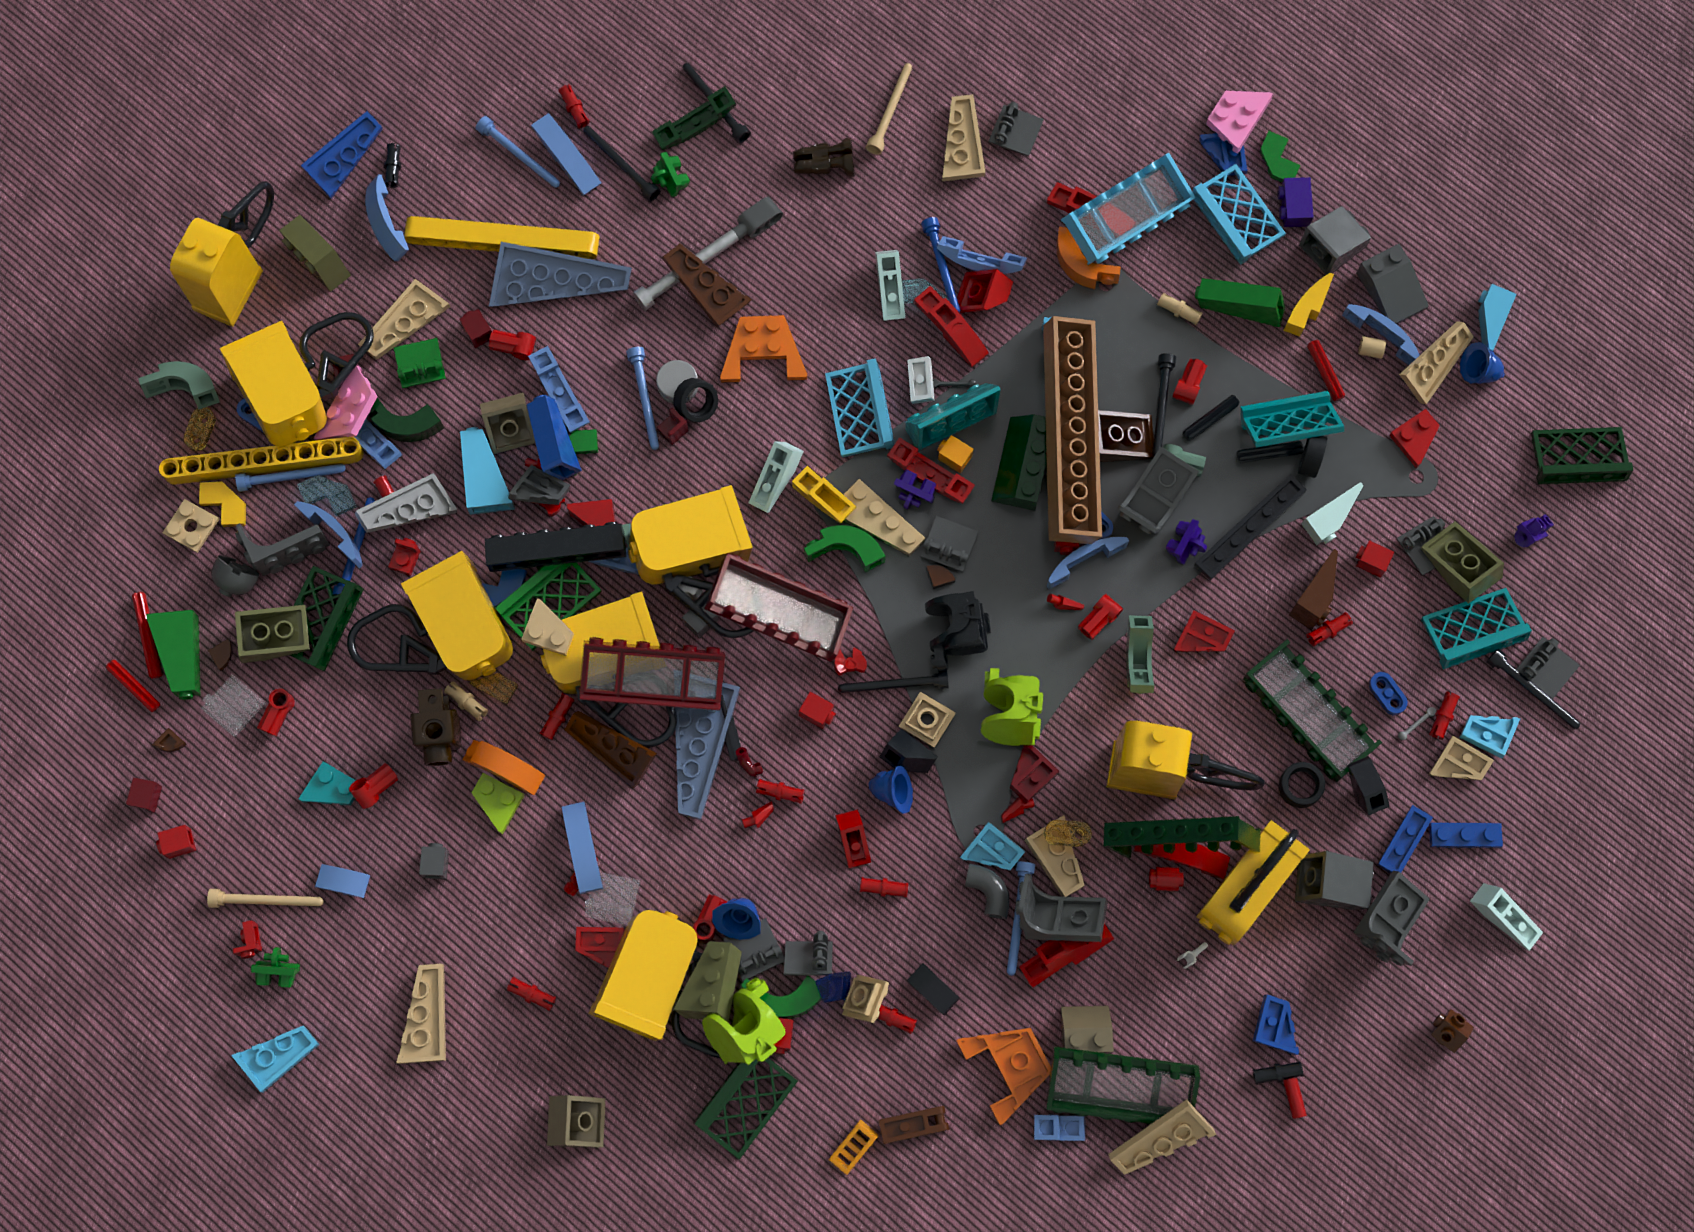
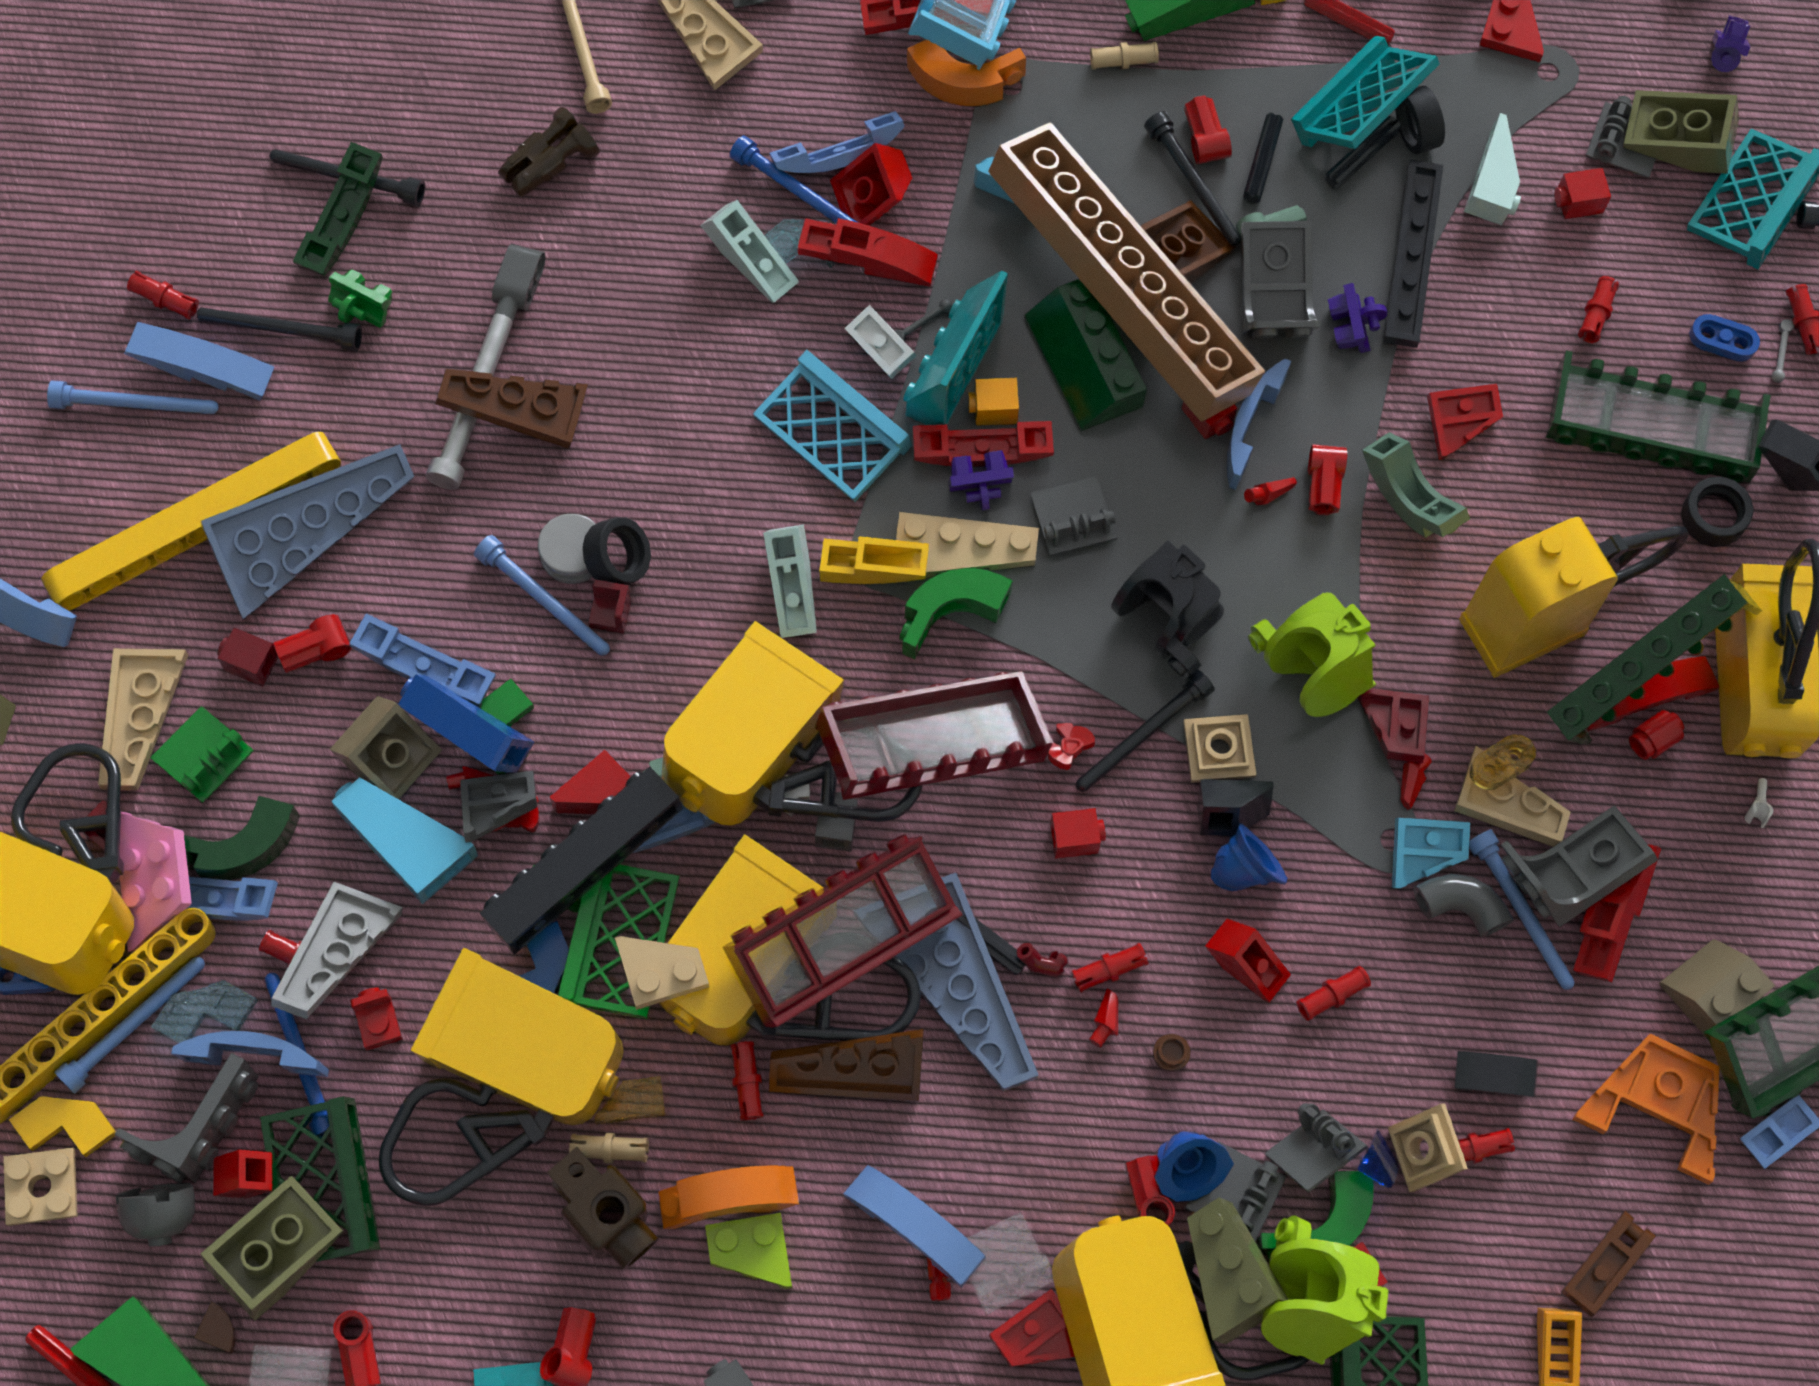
camera: 40 degrees left, 5 degrees down
orange wing [720,315,807,383] -> none
reddish brown tile [926,565,955,589] -> none
reddish brown slope [1289,549,1338,630] -> none
none -> red brick [213,1149,272,1199]
none -> reddish brown plate [1153,1034,1191,1072]

